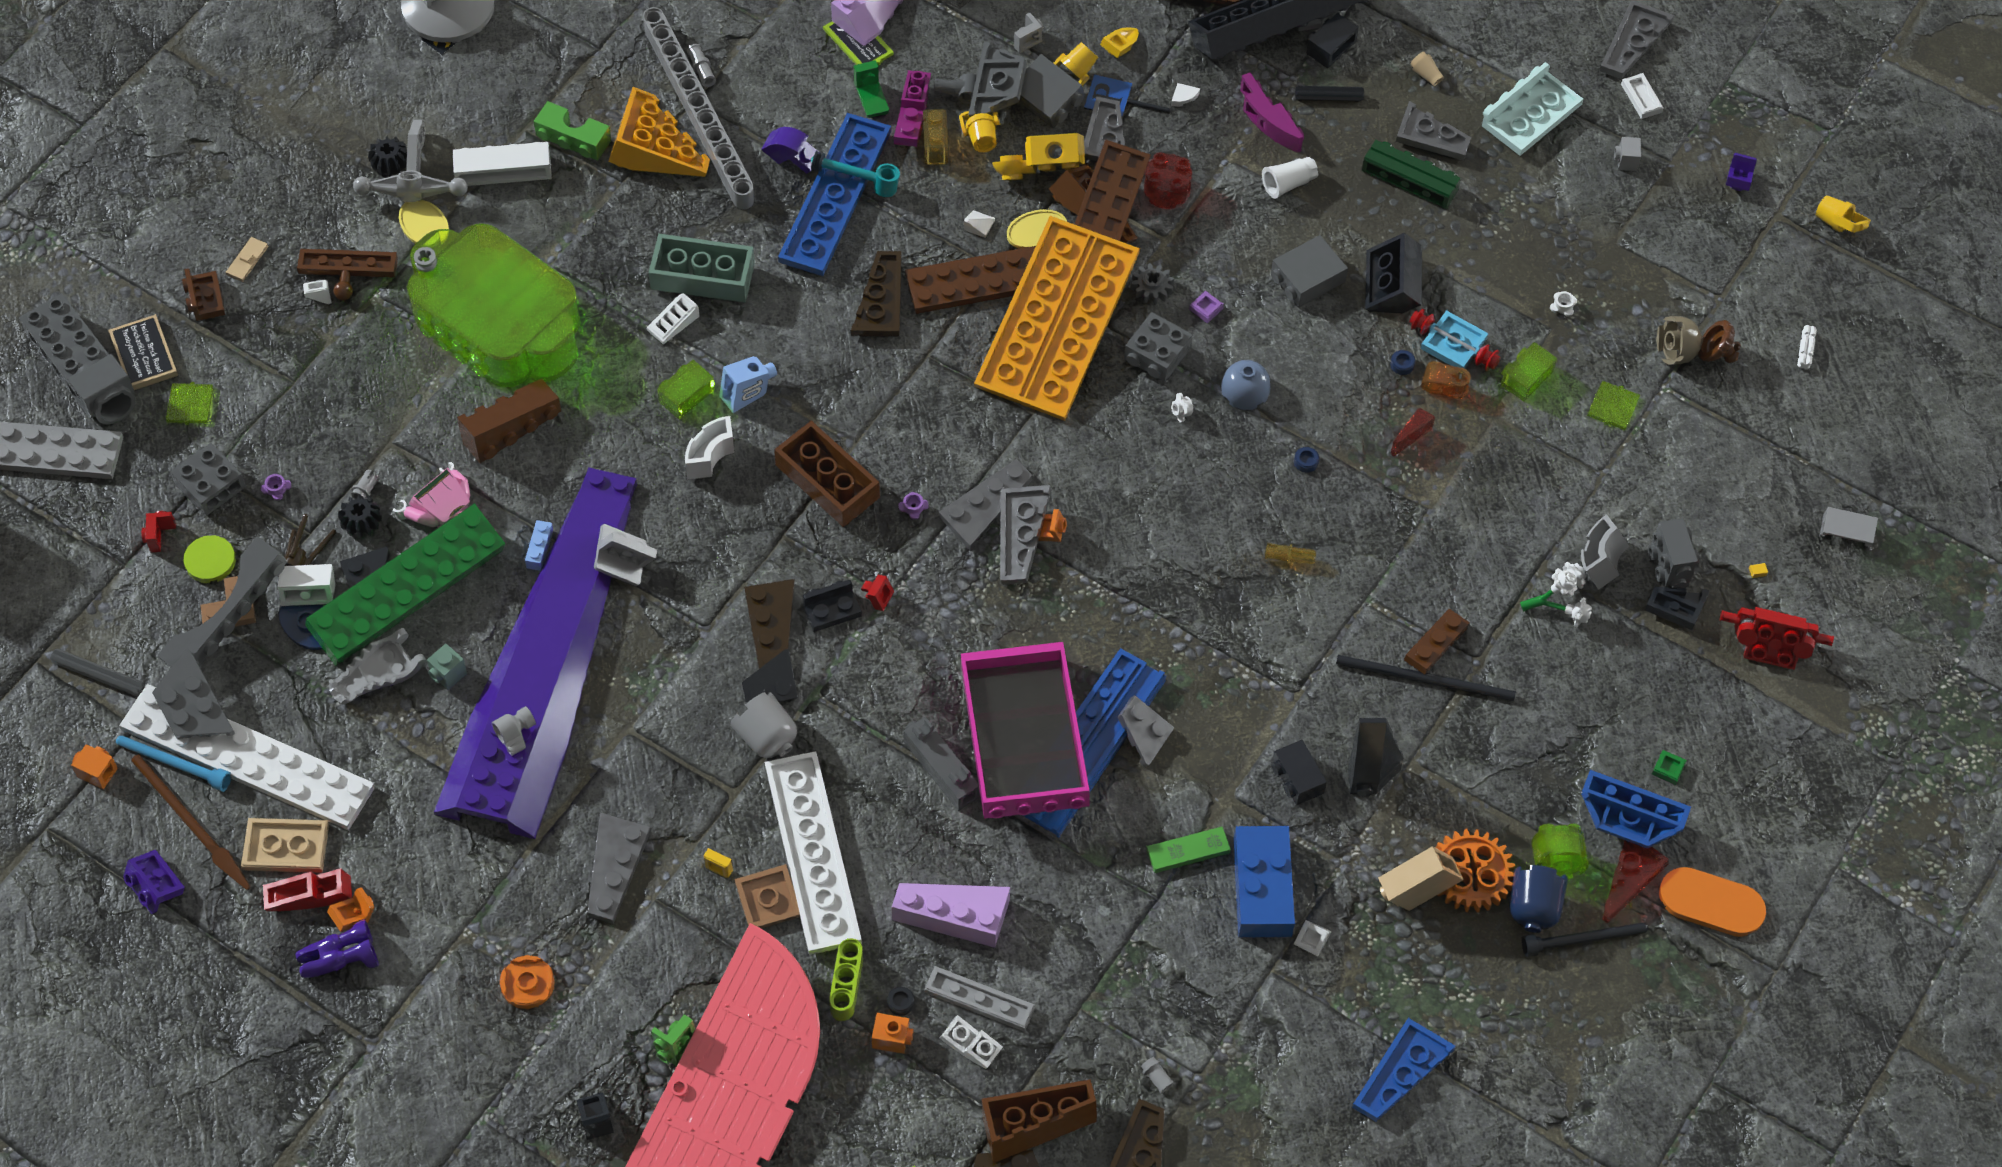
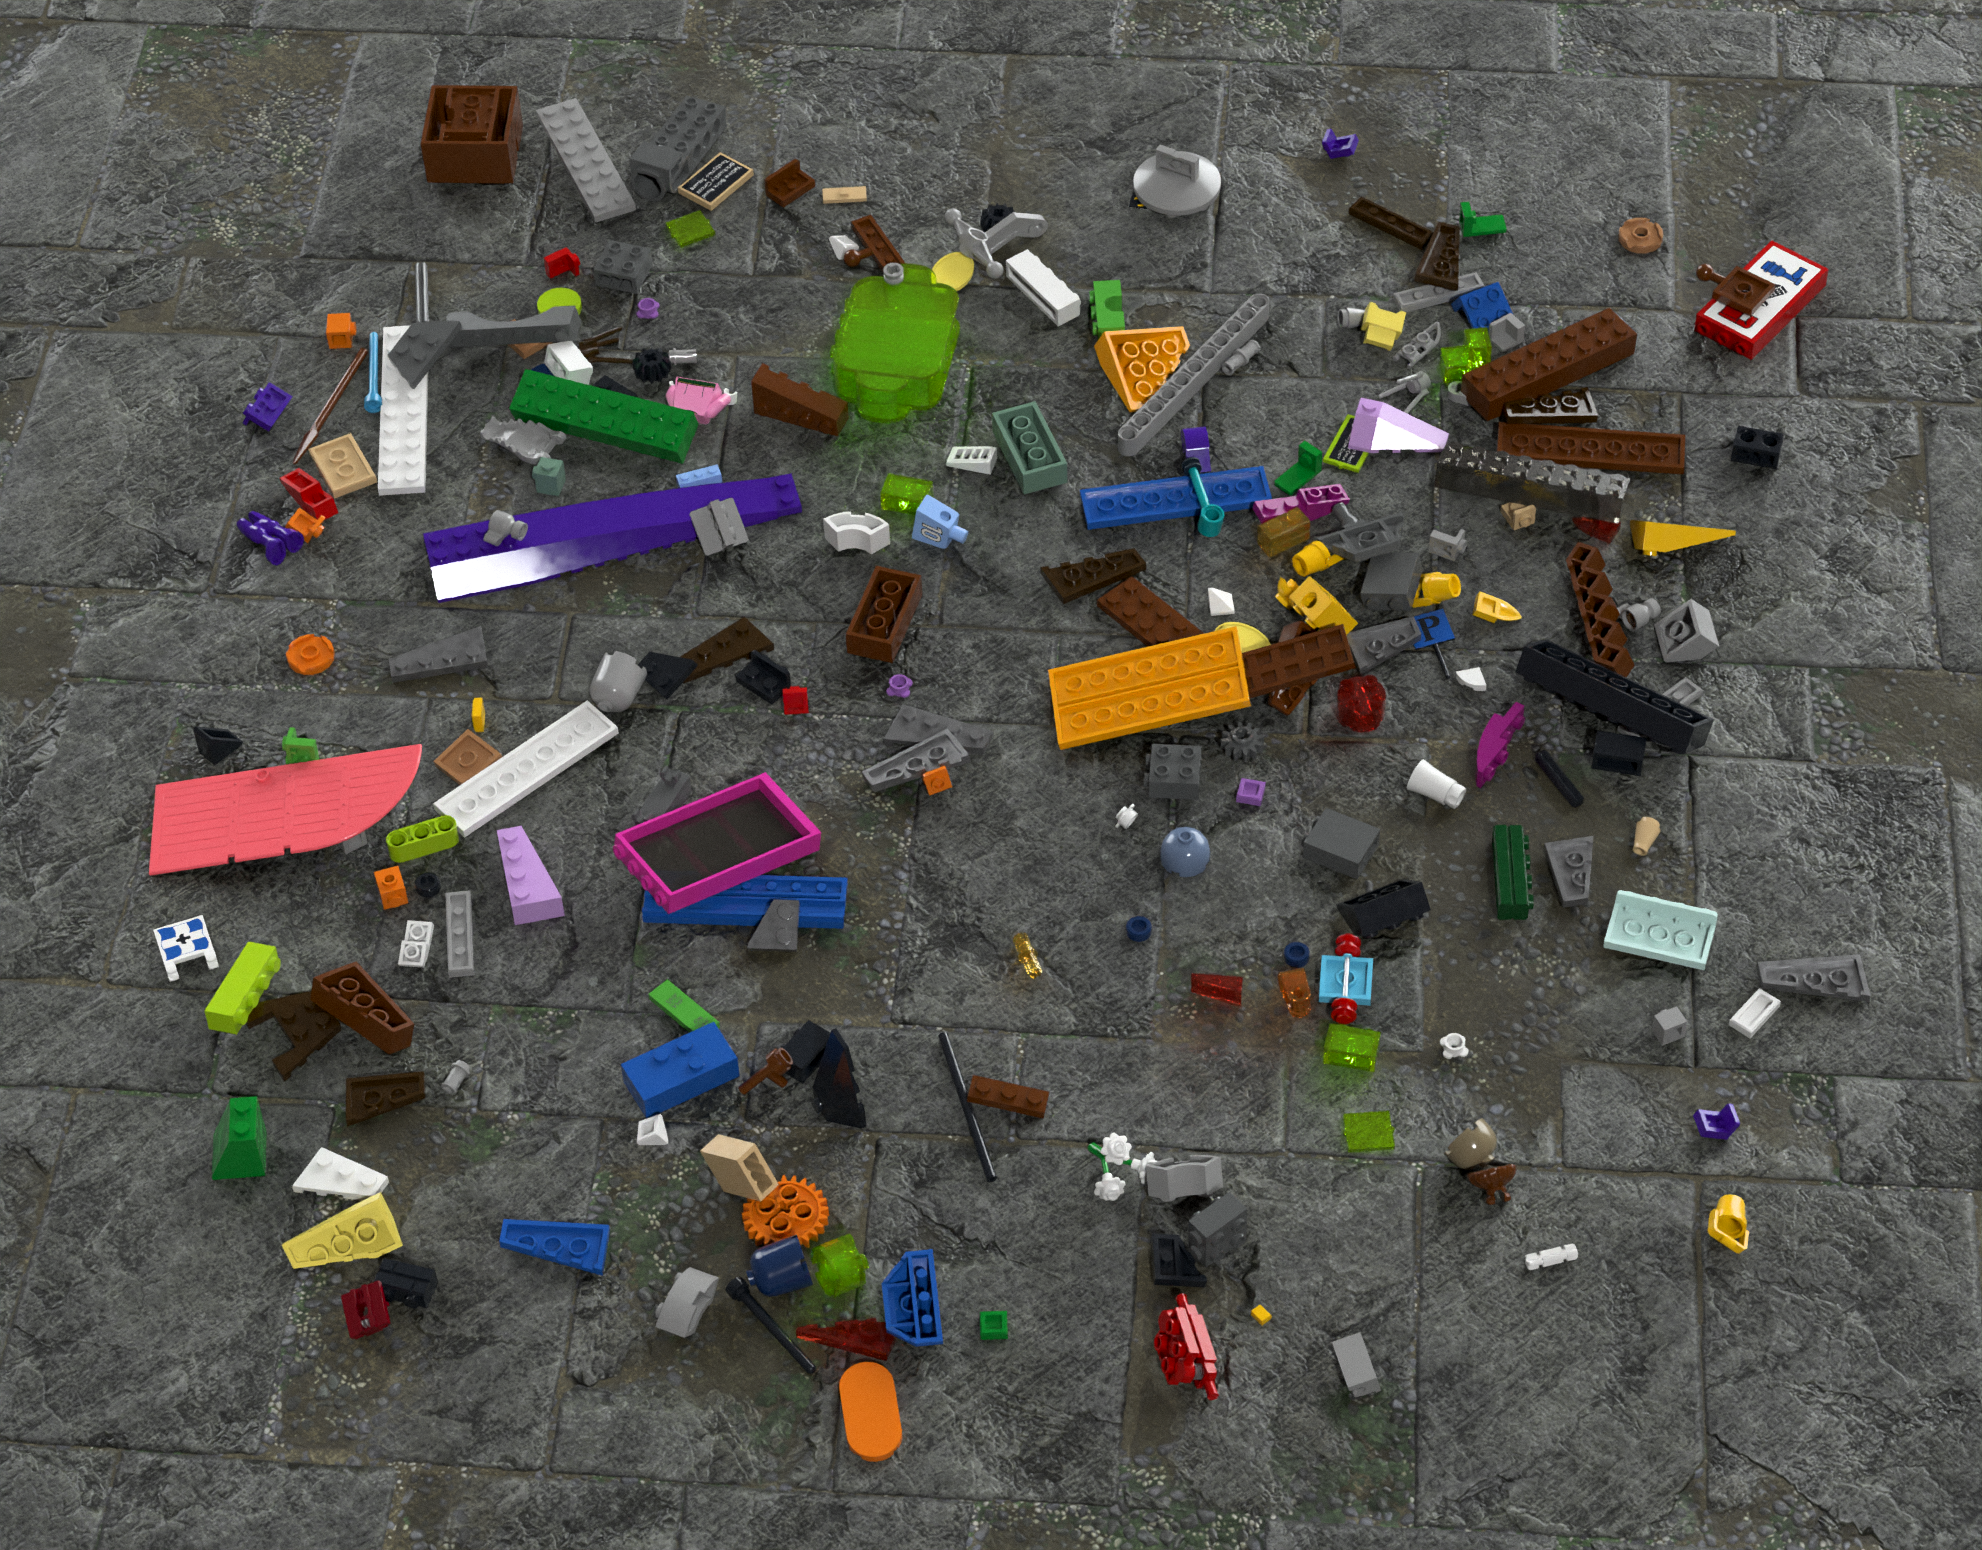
camera: 65 degrees right, 10 degrees down
none -> light grey brick [656,1267,719,1338]
none -> reddish brown piece [738,1048,793,1095]

